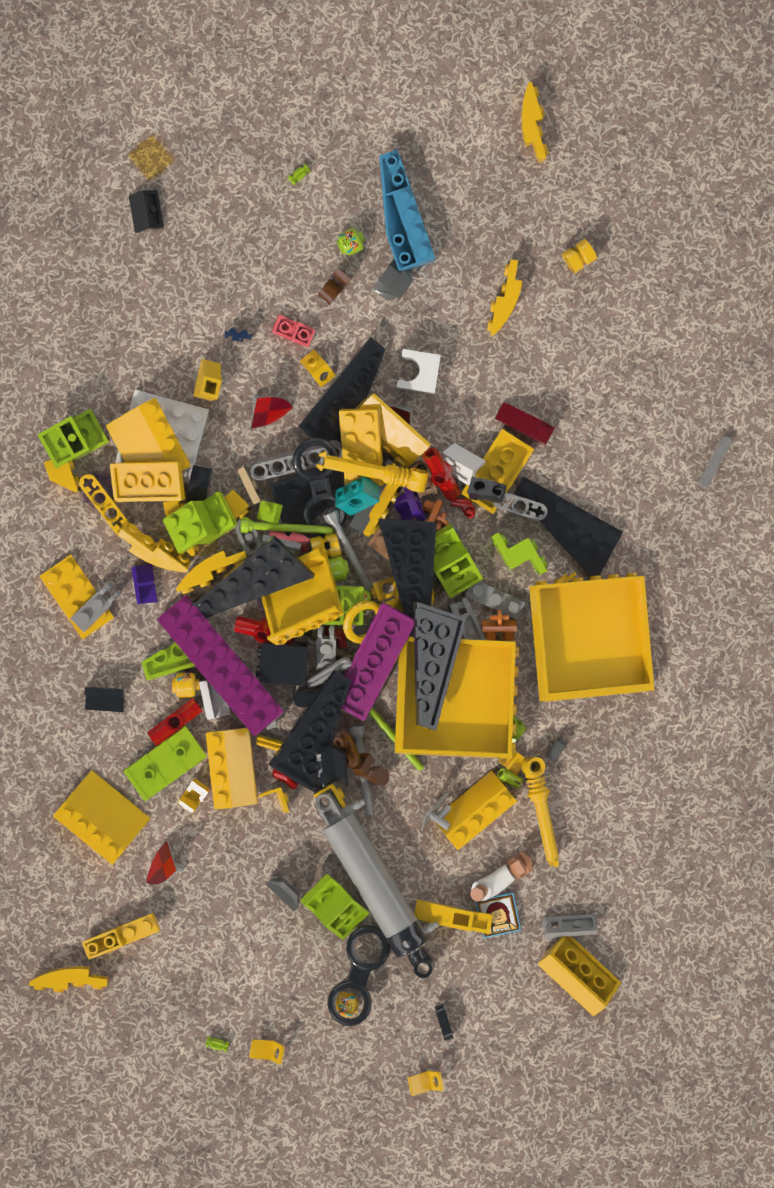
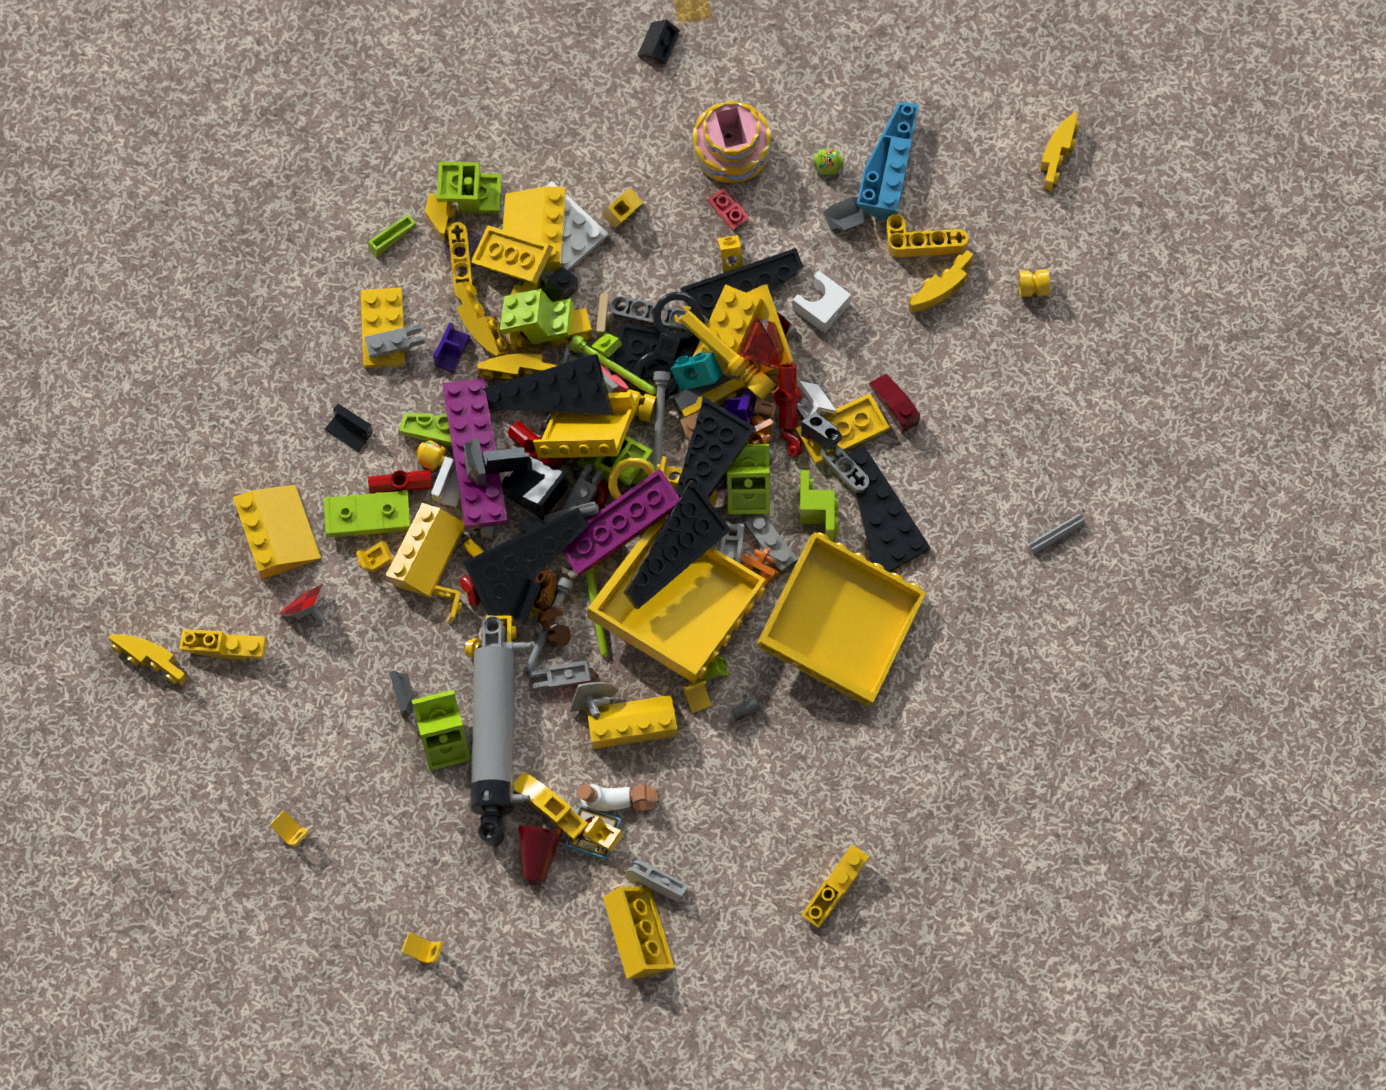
camera: 30 degrees right, 20 degrees down
lime piece [205,1036,229,1052] -> none
dark blue piece [224,328,252,343] -> none
shield [250,395,293,429] -> none
lime piece [288,164,311,185] -> none
reddish brown leg [318,267,353,305] -> none
black bar [327,925,390,1027] -> none
lime head [328,556,350,582] -> none
yellow head [336,991,359,1017] -> none
black beam [434,1004,454,1041] -> none
lime pin [497,768,523,789] -> none
yellow piece [521,757,559,867] -> none
none -> lime piece [368,214,416,258]
none -> dark grey slope [463,438,486,485]
none -> yellow plate [465,638,482,659]
none -> black panel [482,447,530,474]
none -> dark red cone [518,826,562,886]
none -> light grey hinge [529,660,591,691]
none -> yellow bracket [585,815,624,852]
none -> piece [692,101,771,183]
none -> clear red slope [739,317,784,369]
none -> yellow slope [801,844,870,928]
none -> yellow beam [886,214,968,258]

